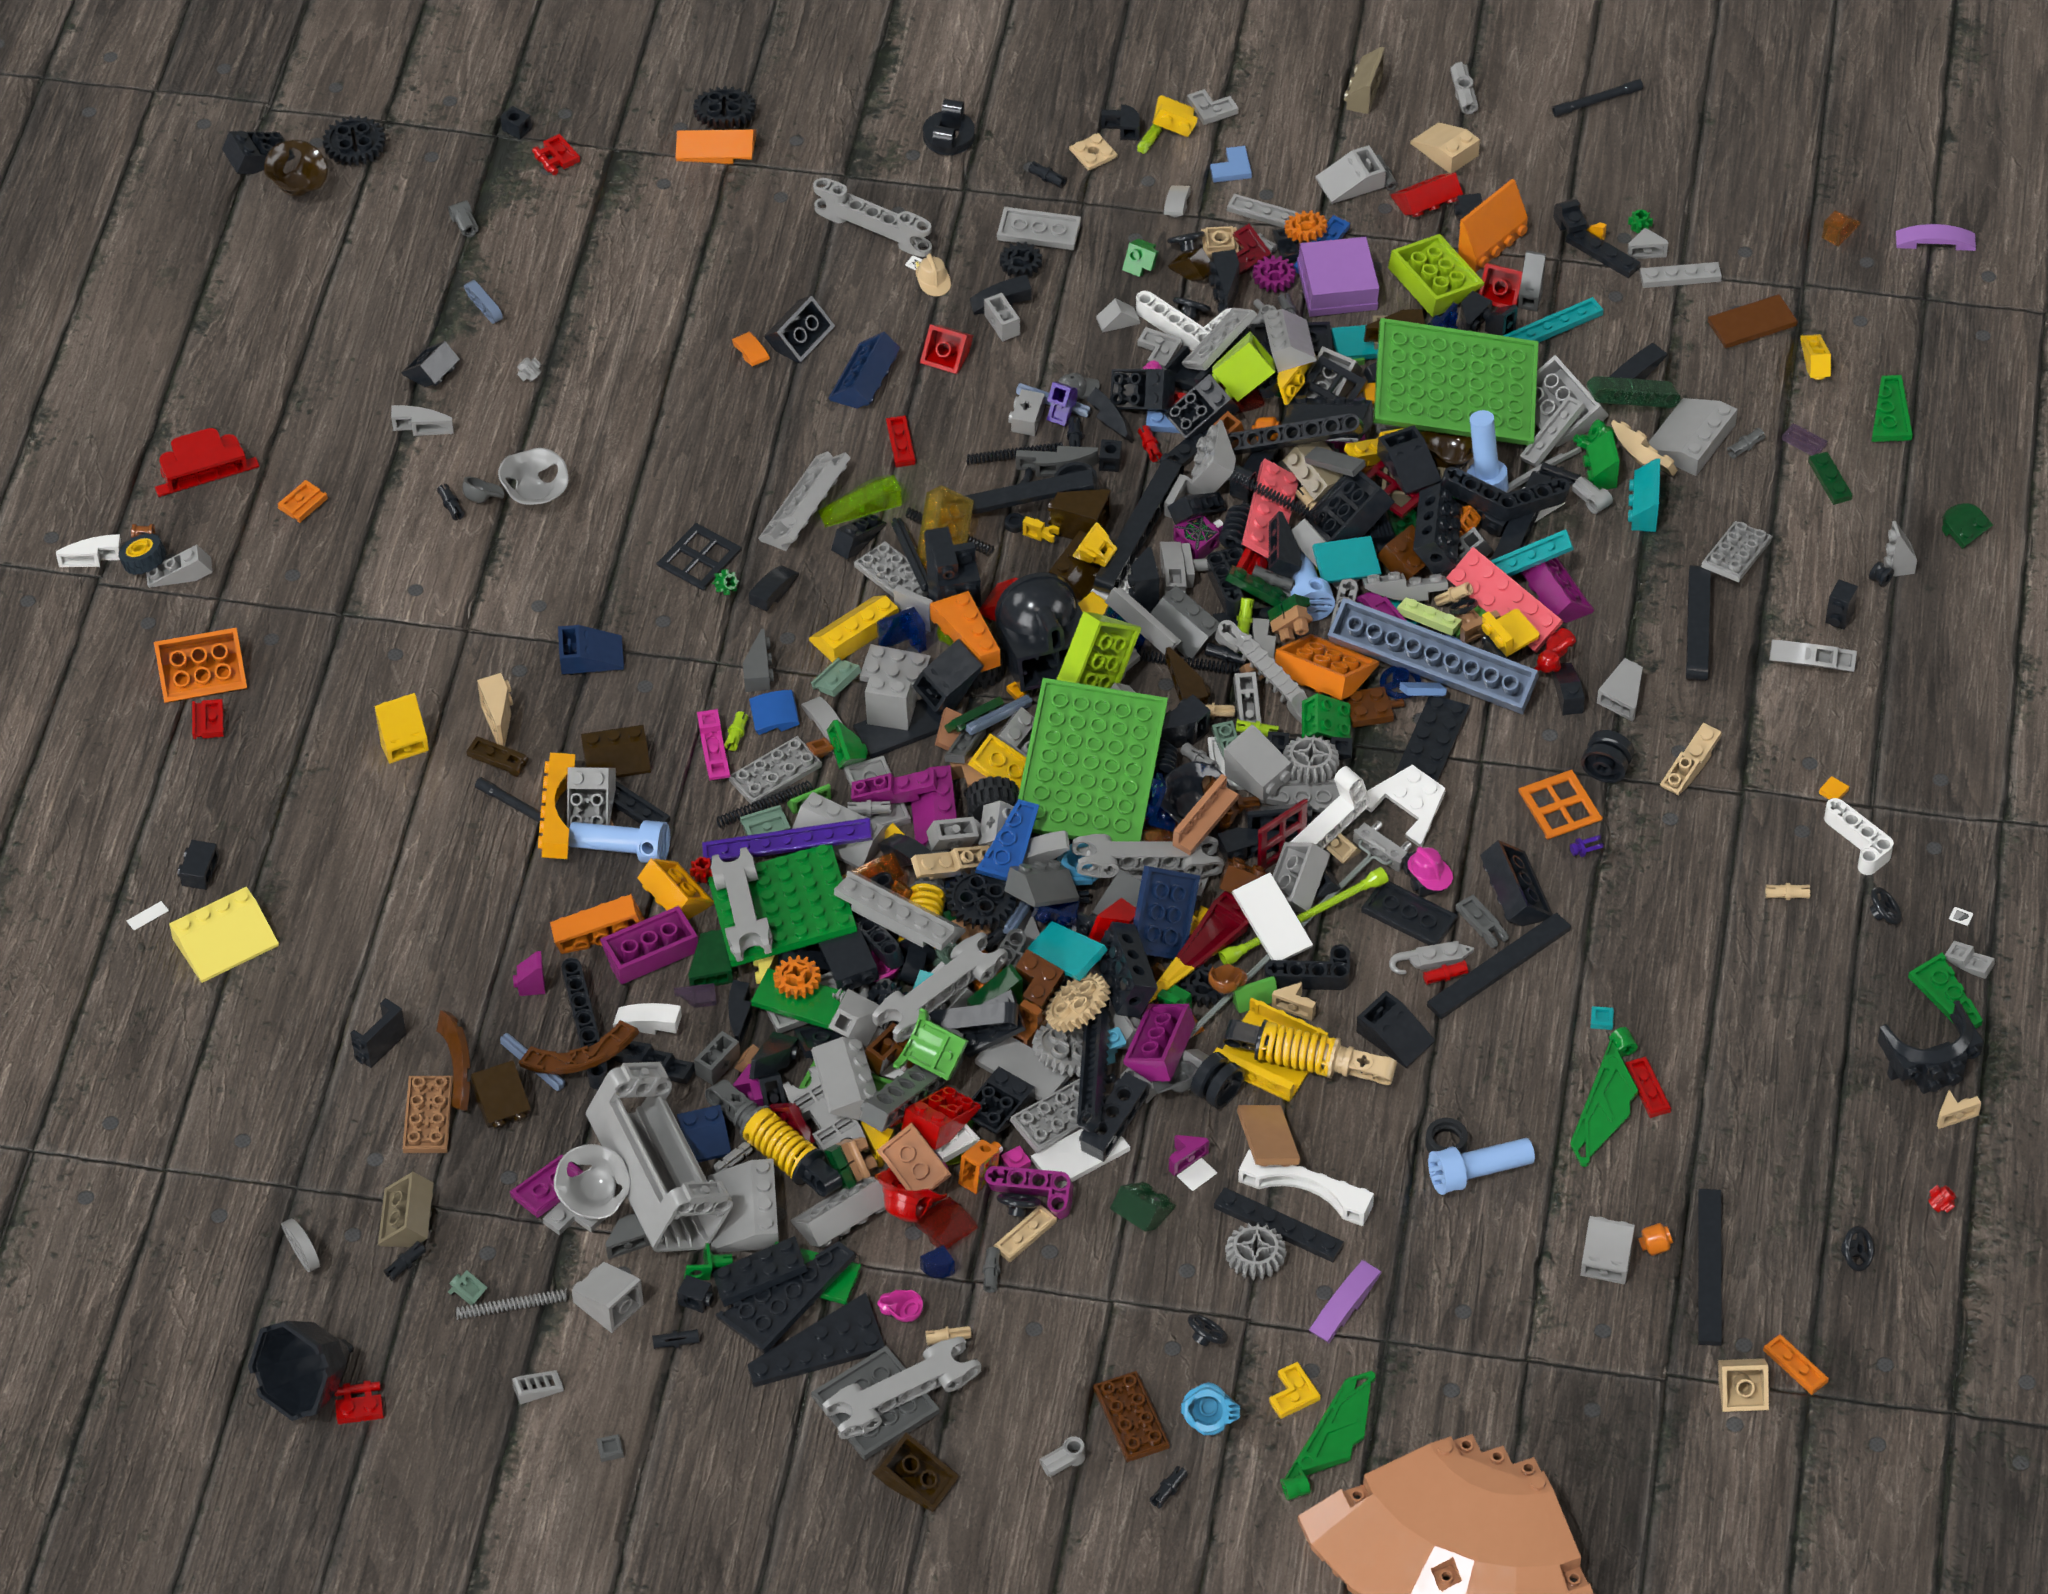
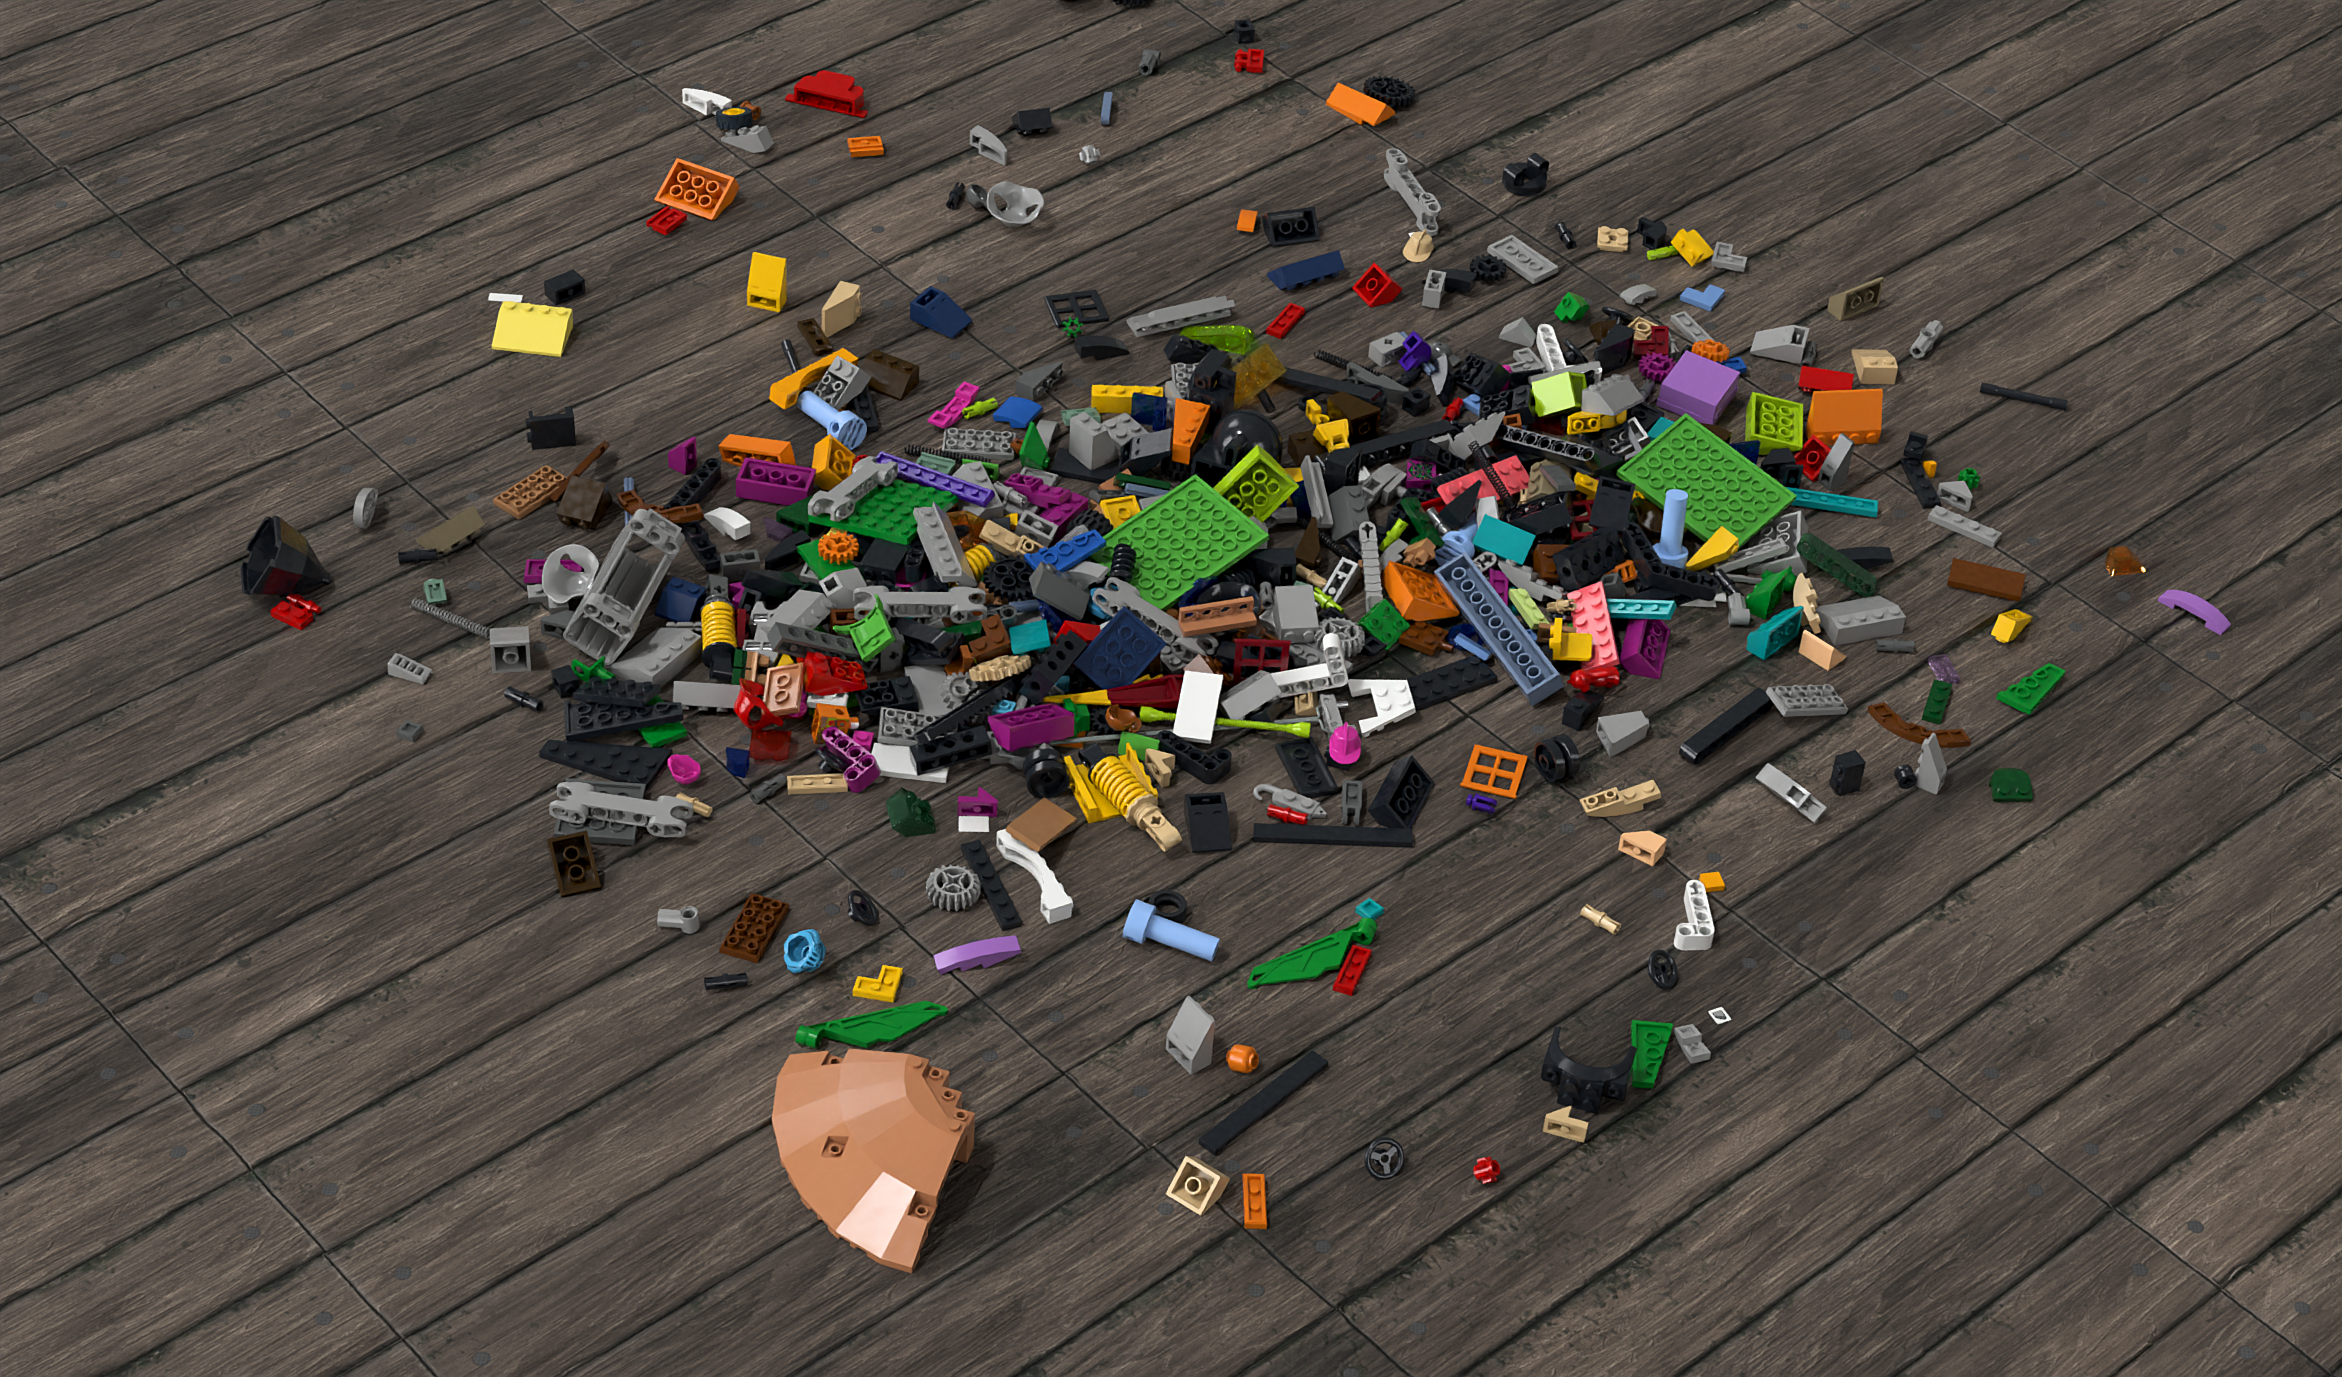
camera: 35 degrees right, 10 degrees down
none -> black piece [1109,543,1137,583]
none -> light nougat slope [1618,831,1667,866]
none -> yellow slope [1685,526,1739,572]
none -> light nougat slope [1799,630,1846,671]
none -> reddish brown tile [1867,702,1971,748]

